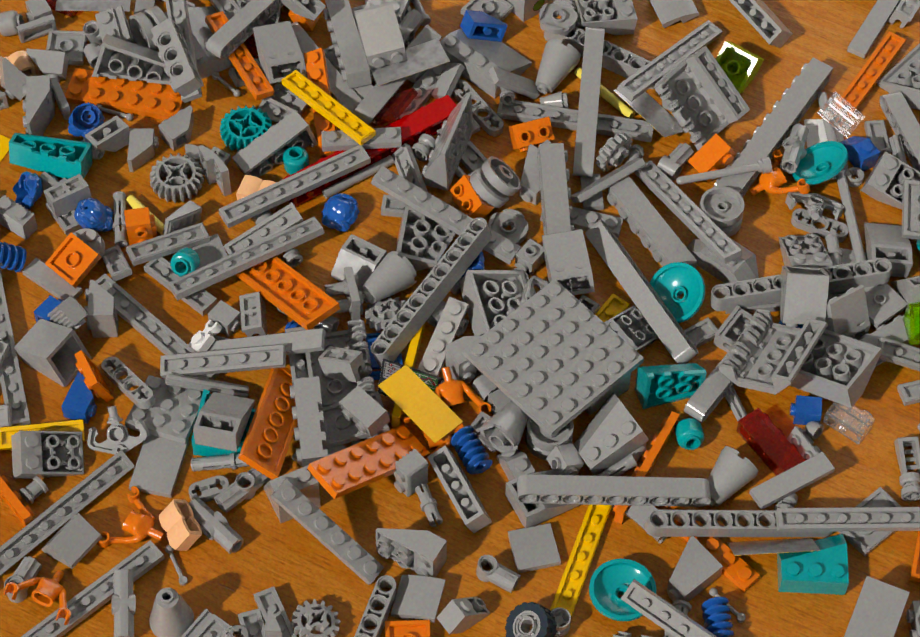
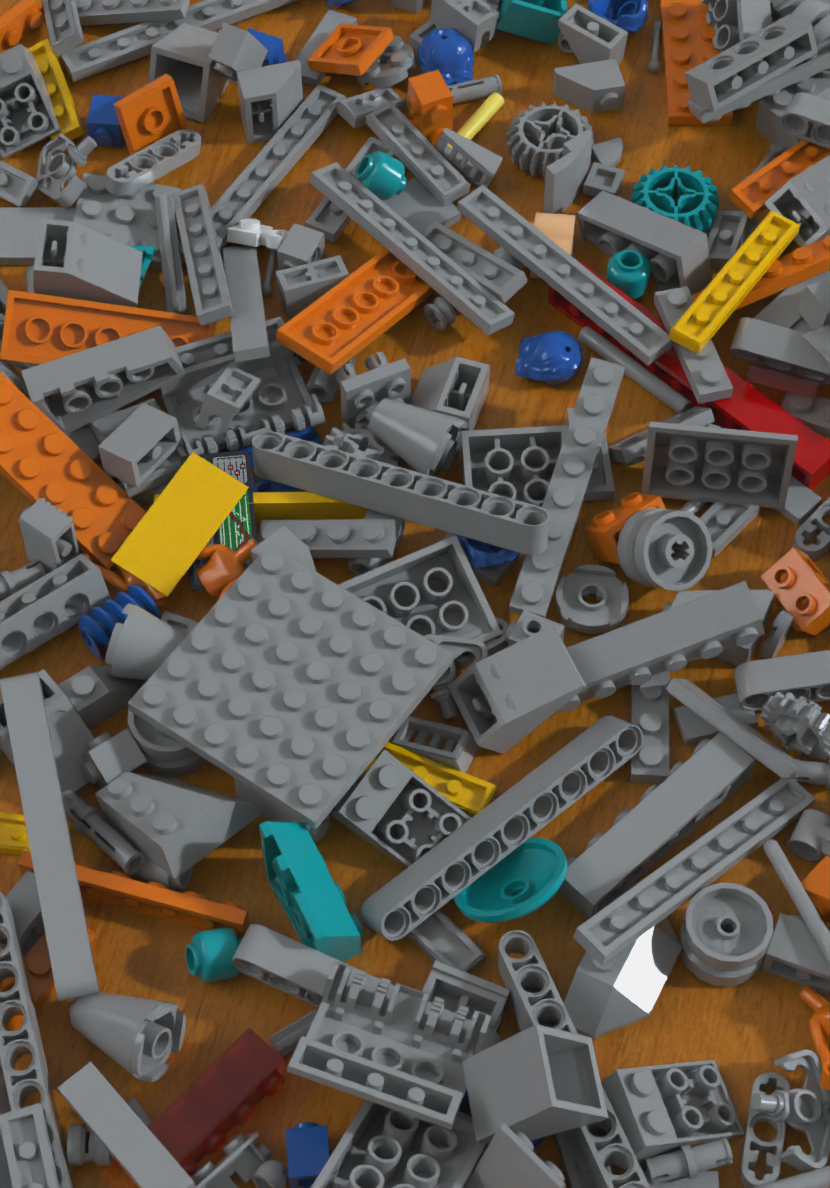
camera: 80 degrees right, 0 degrees up
light grey slope [158,106,194,151] -> none

